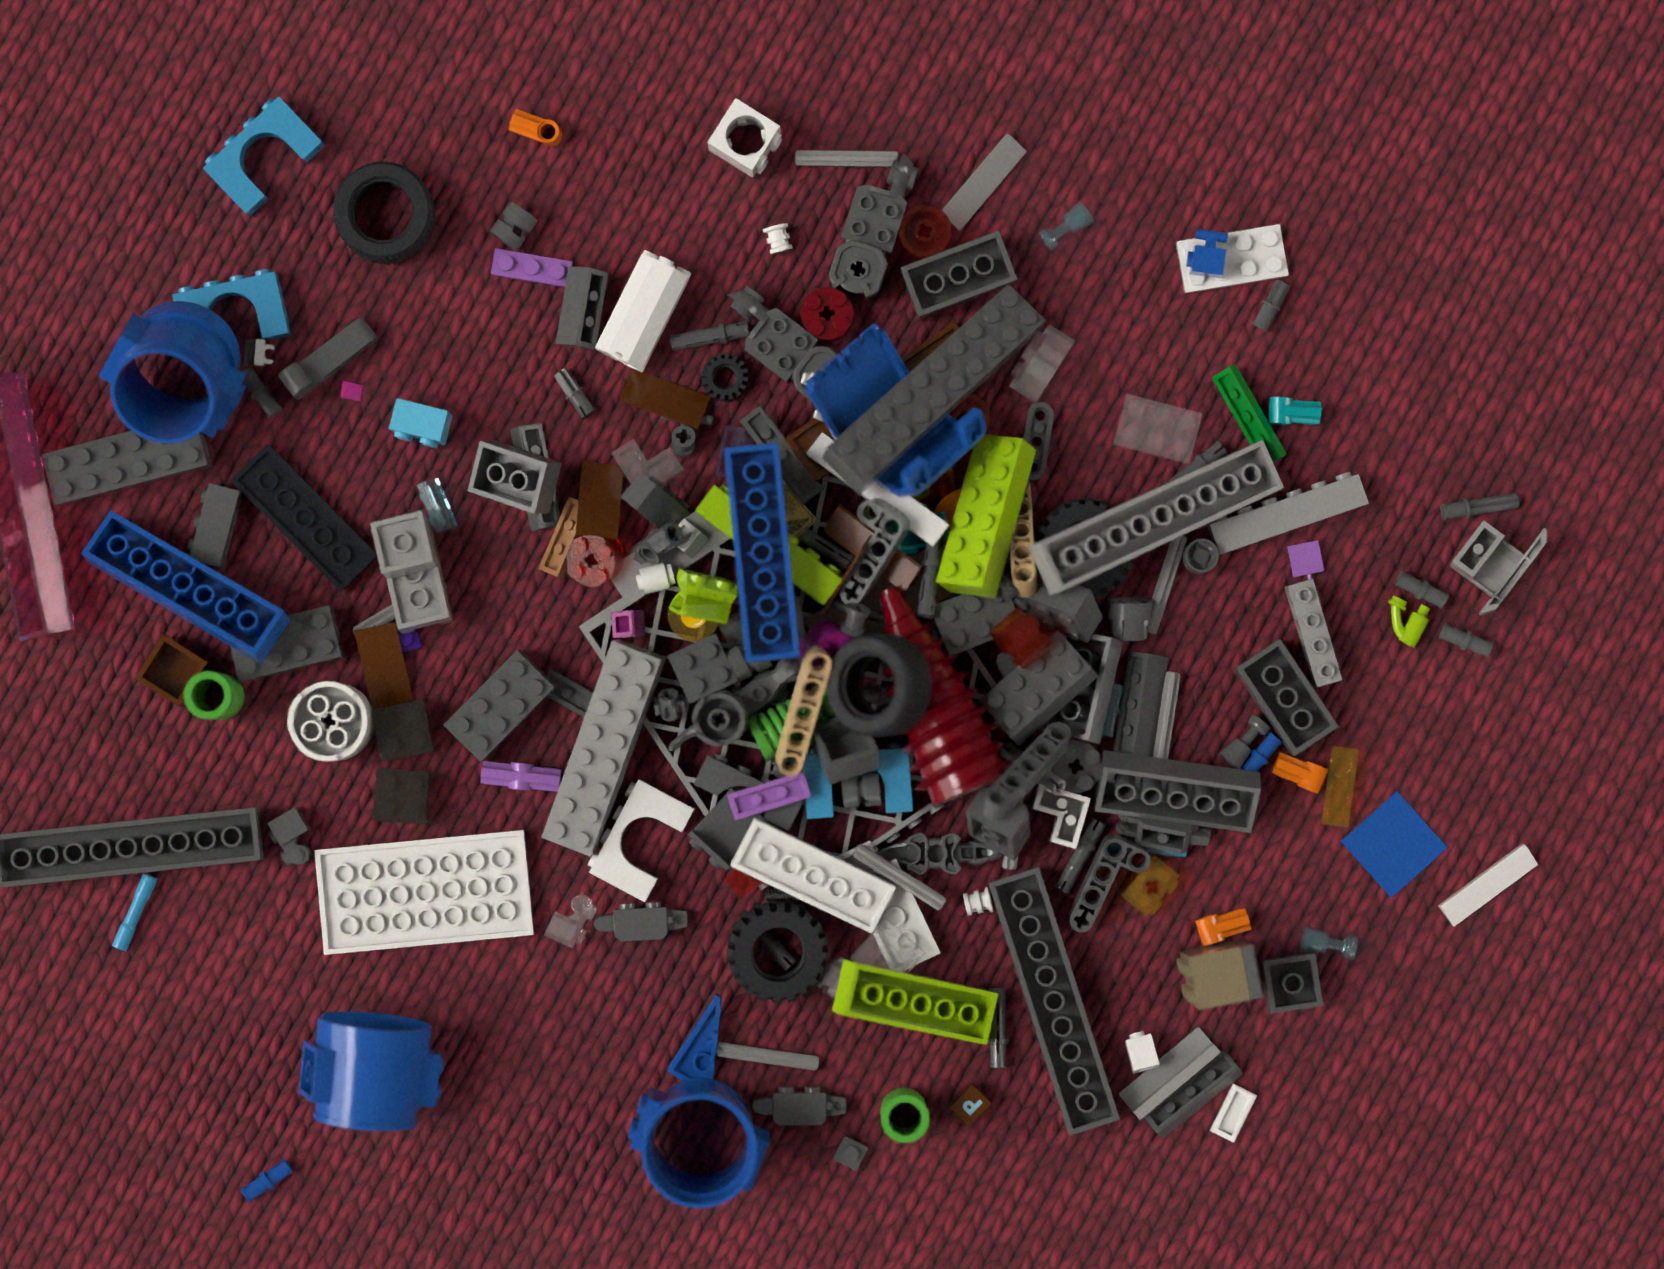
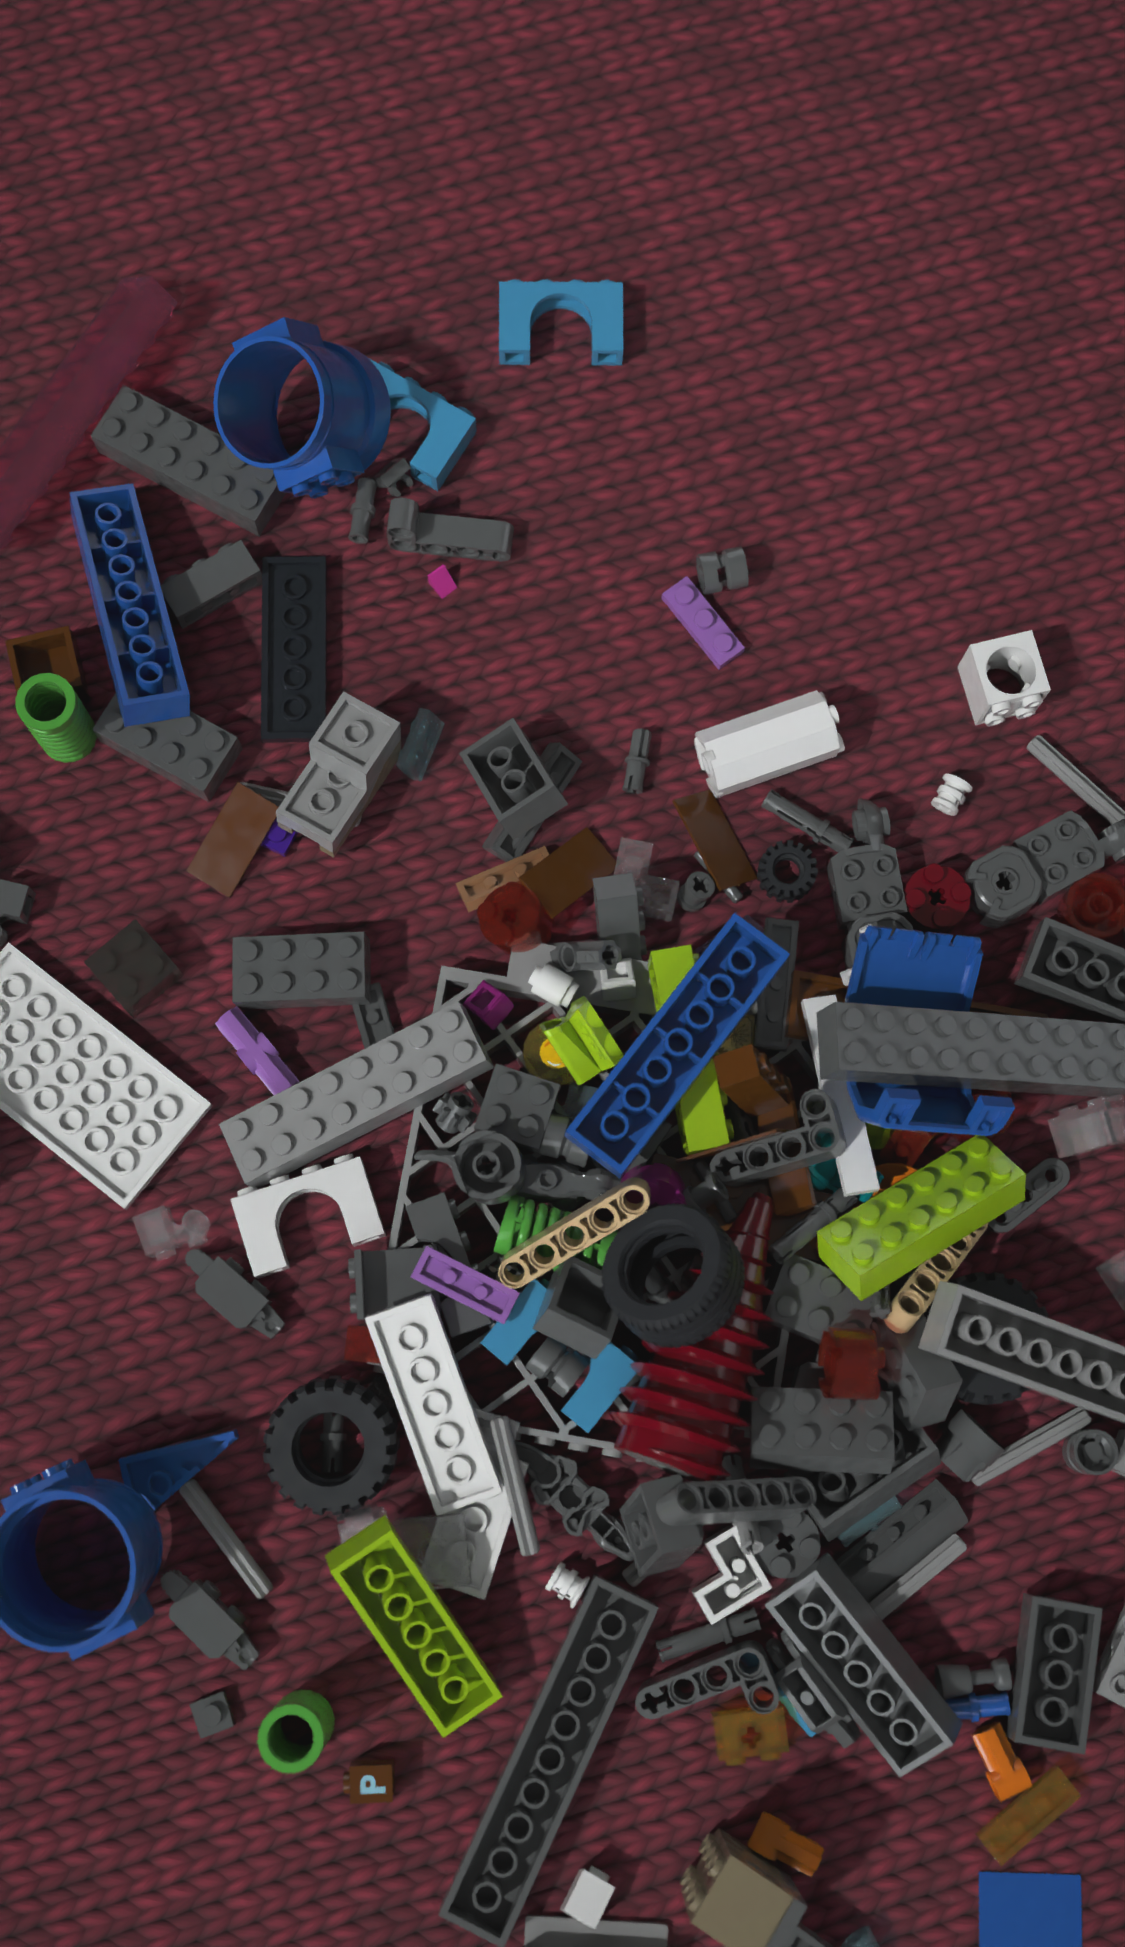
camera: 40 degrees right, 10 degrees down
white brick [288,681,375,761] -> none
black tyre [333,161,436,264] -> none
clear smoke piece [371,699,436,762] -> none
medium azure piece [389,398,453,449] -> none
orange piece [508,109,563,147] -> none
dark grey brick [556,267,608,350] -> none
dark grey pin [988,988,1009,1068] -> none
none -> reddish brown brick [713,1044,790,1118]

